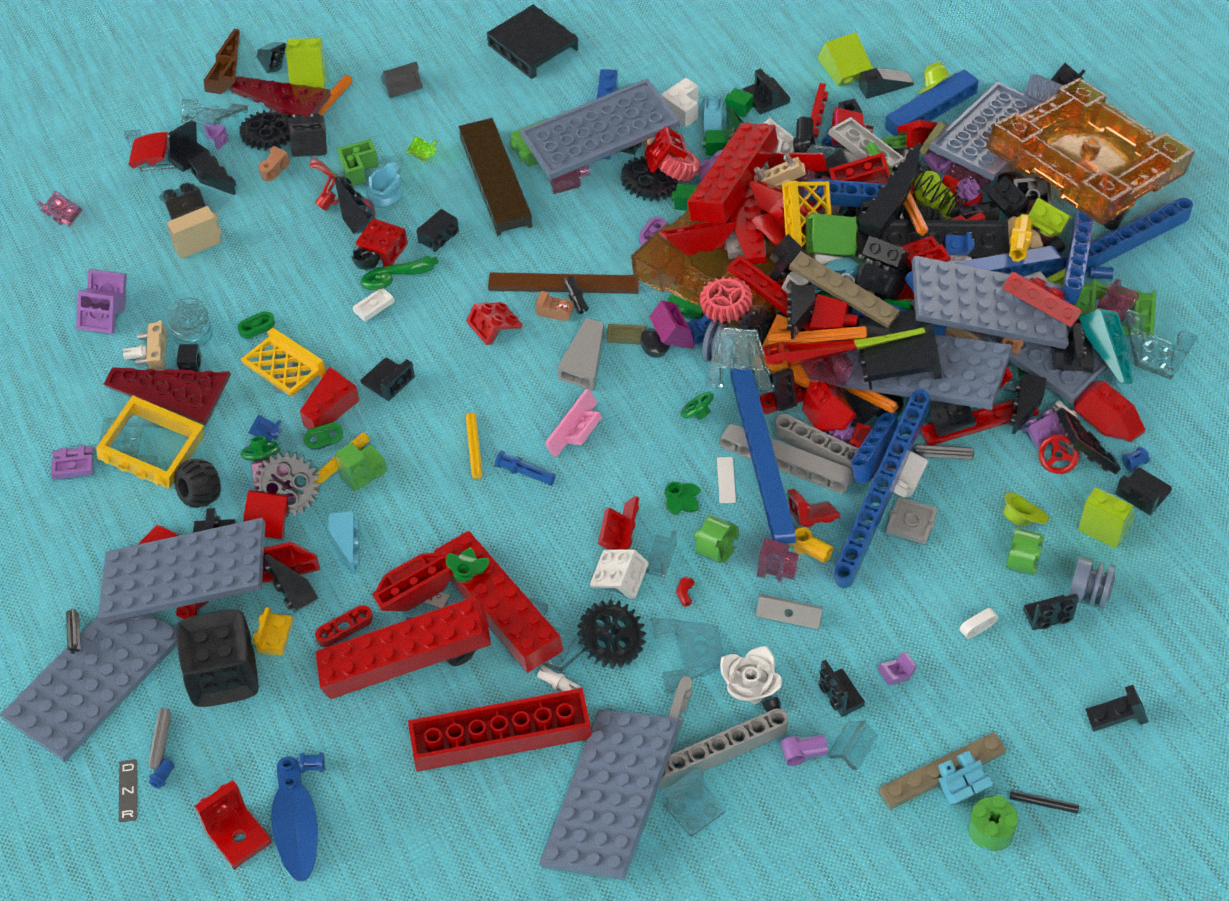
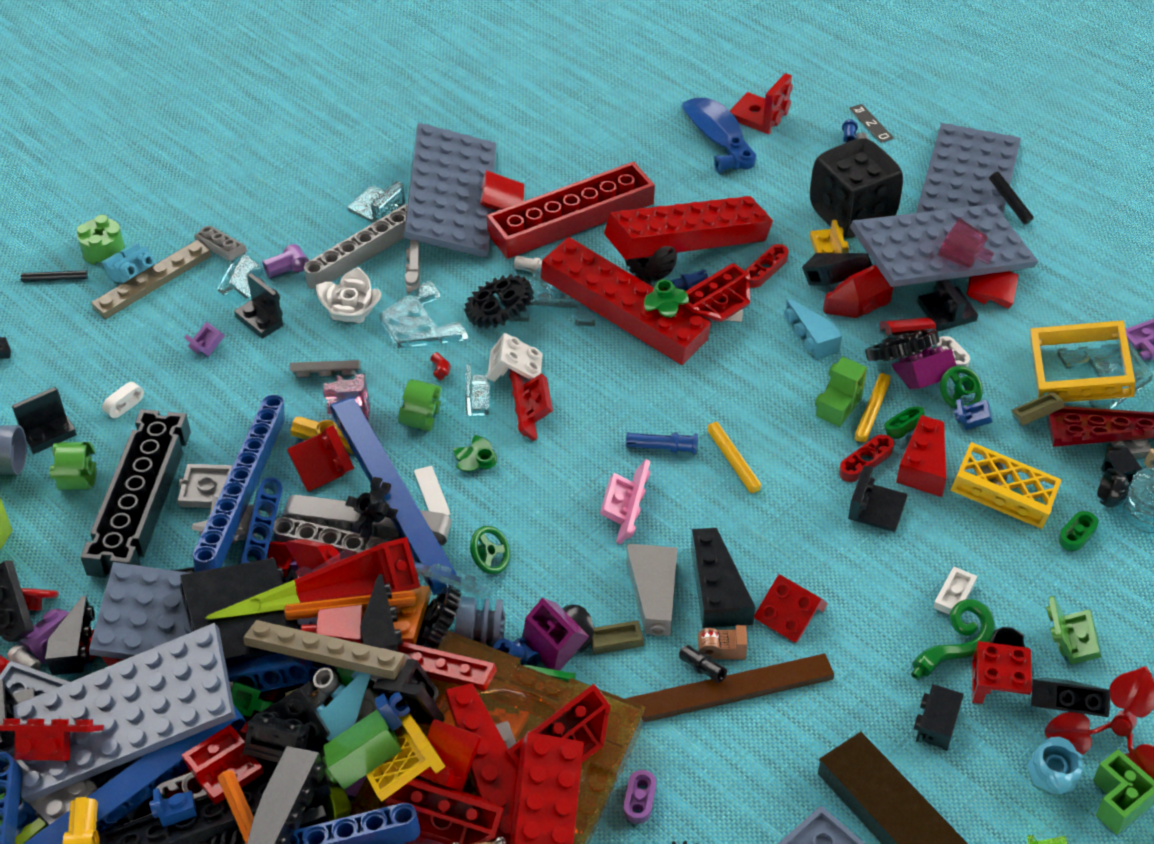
camera: 160 degrees right, 5 degrees down
black wheel [174,459,221,508] -> none
coral gear [700,276,753,324] -> none
lime piece [1003,492,1049,527] -> none
none -> black brick [80,409,191,578]
none -> light grey tile [194,226,247,261]
none -> black pin [345,477,398,539]
none -> blue tile [374,692,410,731]
none -> red slope [479,170,525,211]
none -> black wedge [691,528,755,628]
none -> red beam [839,434,894,482]
none -> white beam [935,336,970,368]
none -> clear pink torso [937,218,995,268]
none -> olive tile [1011,392,1065,426]
none -> bright green bracket [1046,596,1102,665]
none -> black hair [1097,468,1129,508]

